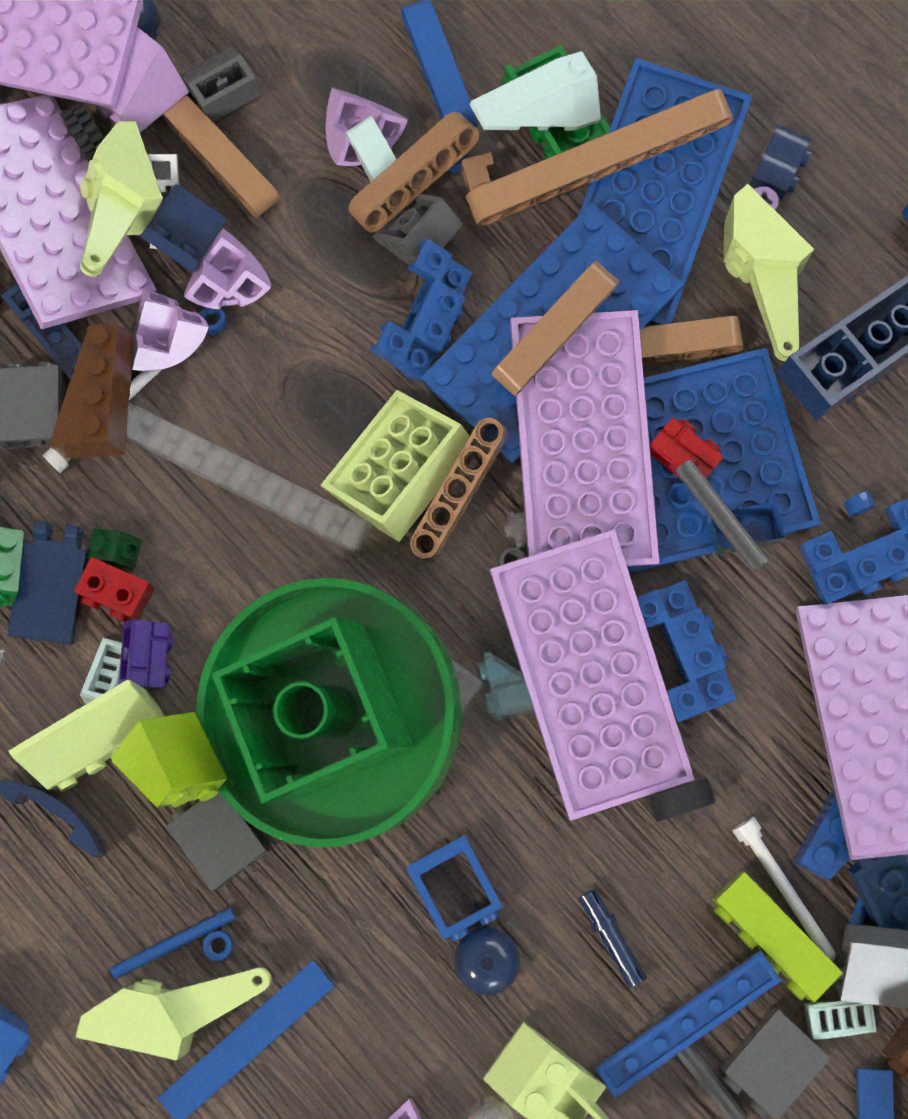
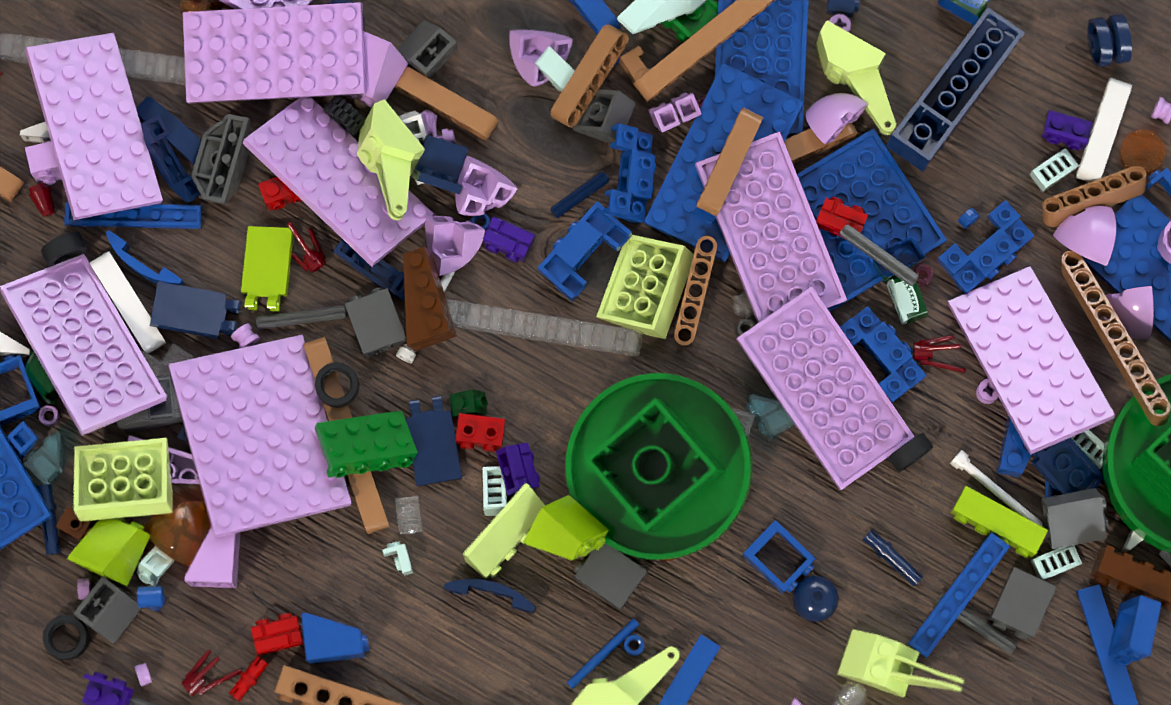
camera: 25 degrees left, 0 degrees up
none -> lavender piece [420,110,456,143]
none -> dark purple brick [482,216,535,263]
none -> blue bracket [537,201,632,302]
none -> dark blue axle [551,171,609,218]
none -> lavender legs [648,92,702,132]
none -> lavender brick [806,93,869,144]
none -> light aqua piece [887,277,928,325]
none -> clear pink axle [914,264,934,286]
none -> dark red plant [914,335,966,373]
none -> lavender wheel [976,379,998,404]

